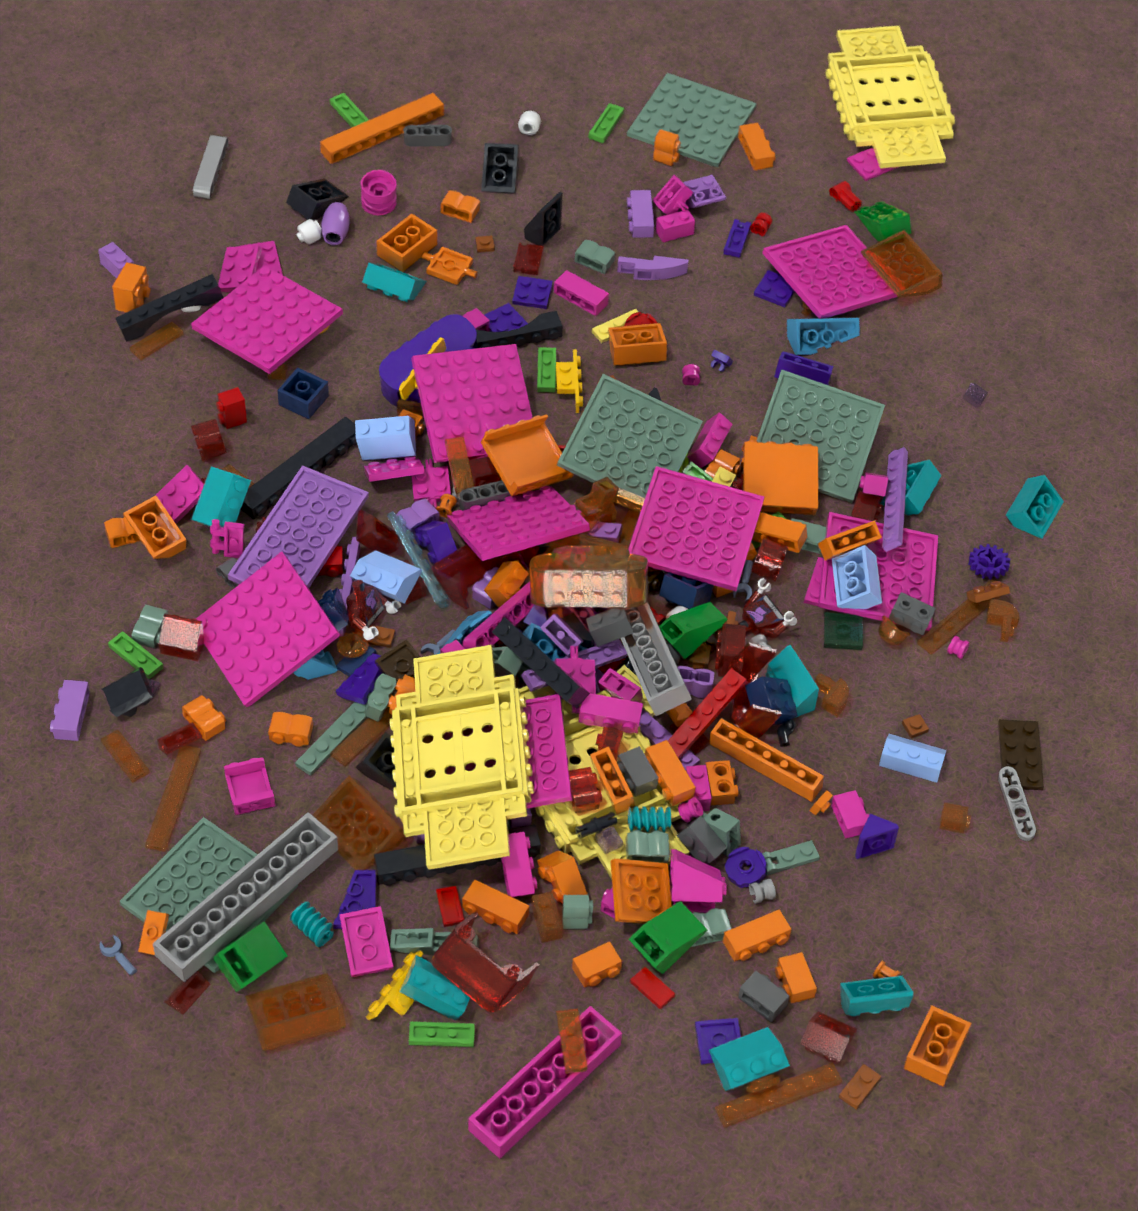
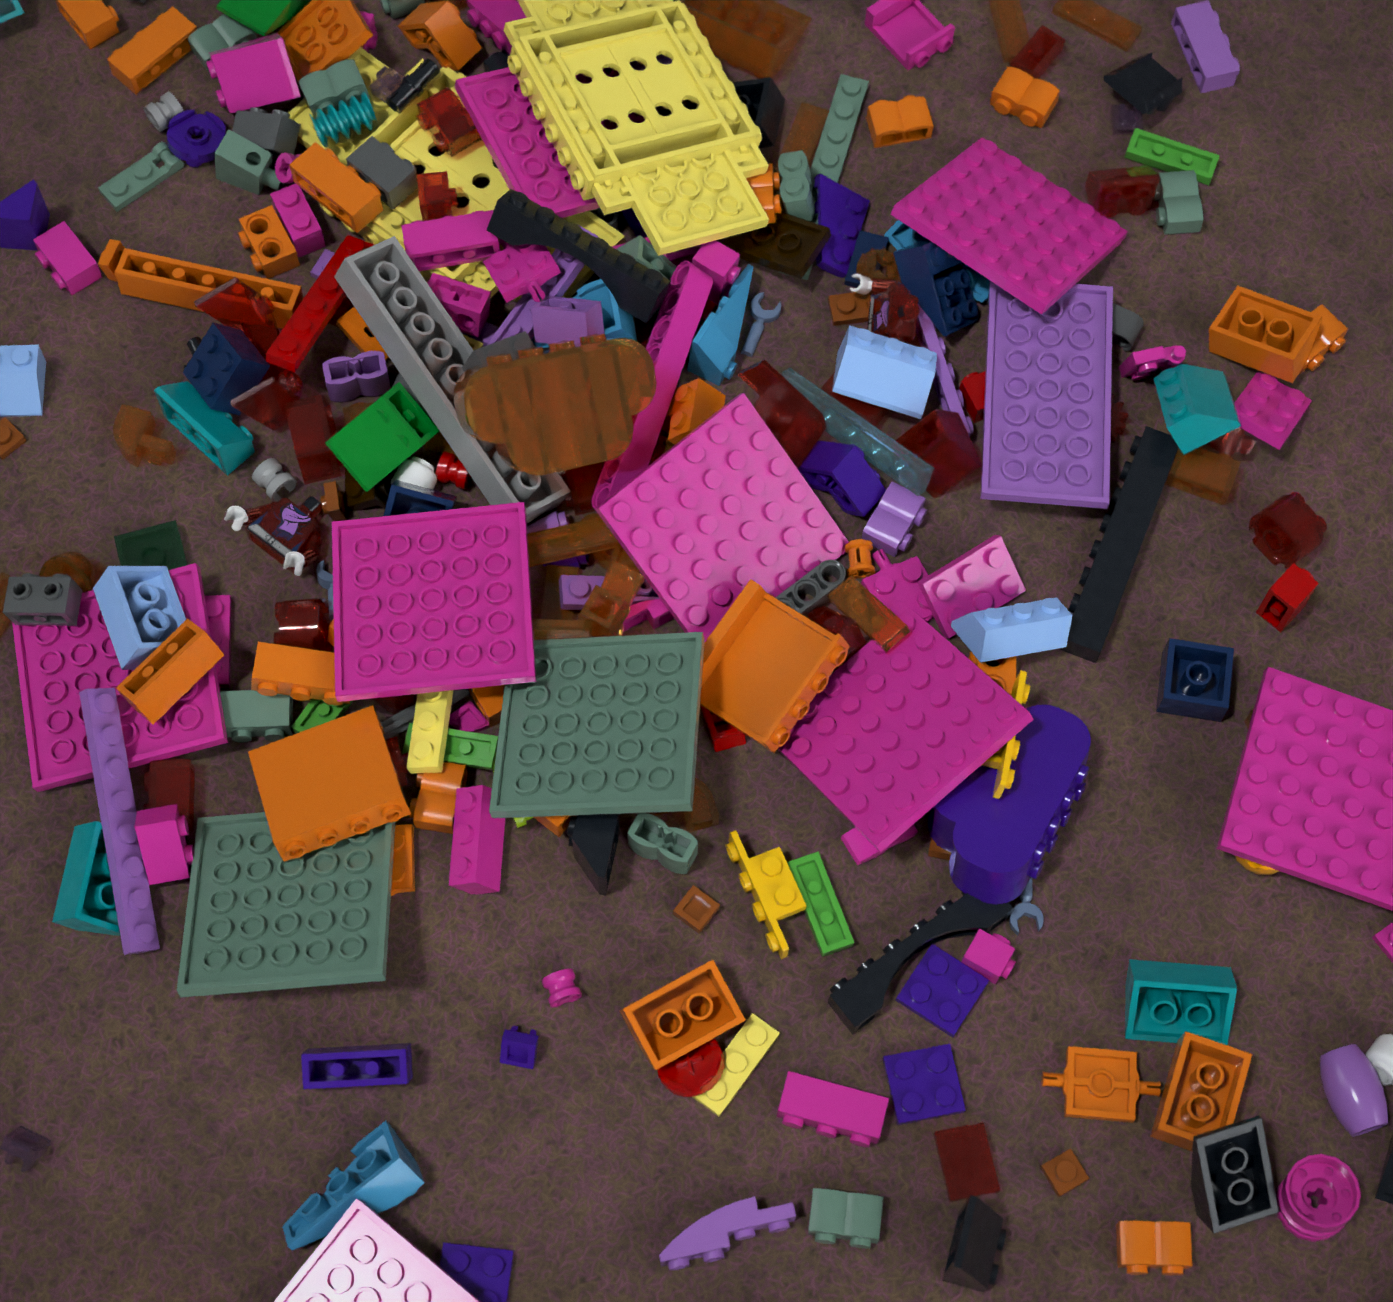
camera: 160 degrees right, 15 degrees up
orange brick [590,746,635,815] -> none
none -> black slope [1191,1115,1279,1233]

